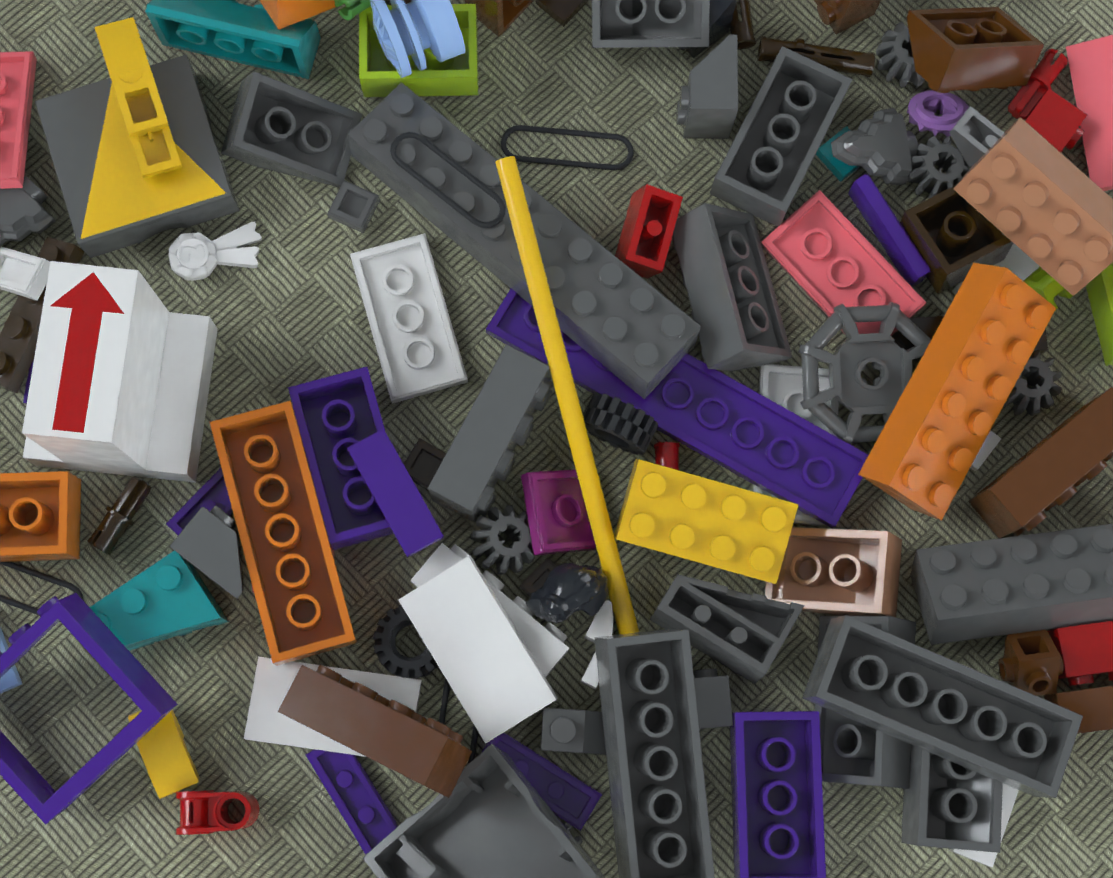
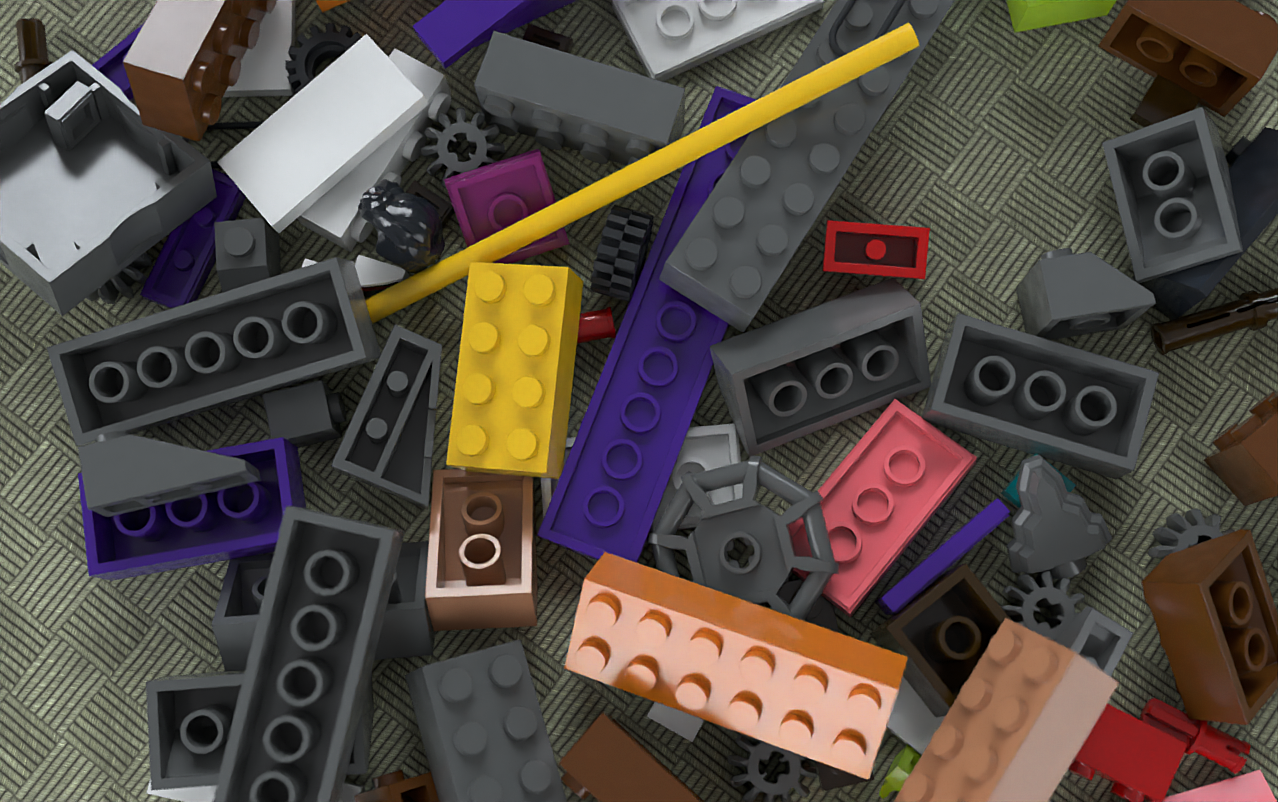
camera: 90 degrees right, 0 degrees up
black piece [501,125,634,170] -> none
dark brown pin [757,36,875,77] -> none
medium lavender gear [907,90,969,136] -> none
none -> dark grey slope [78,431,261,517]

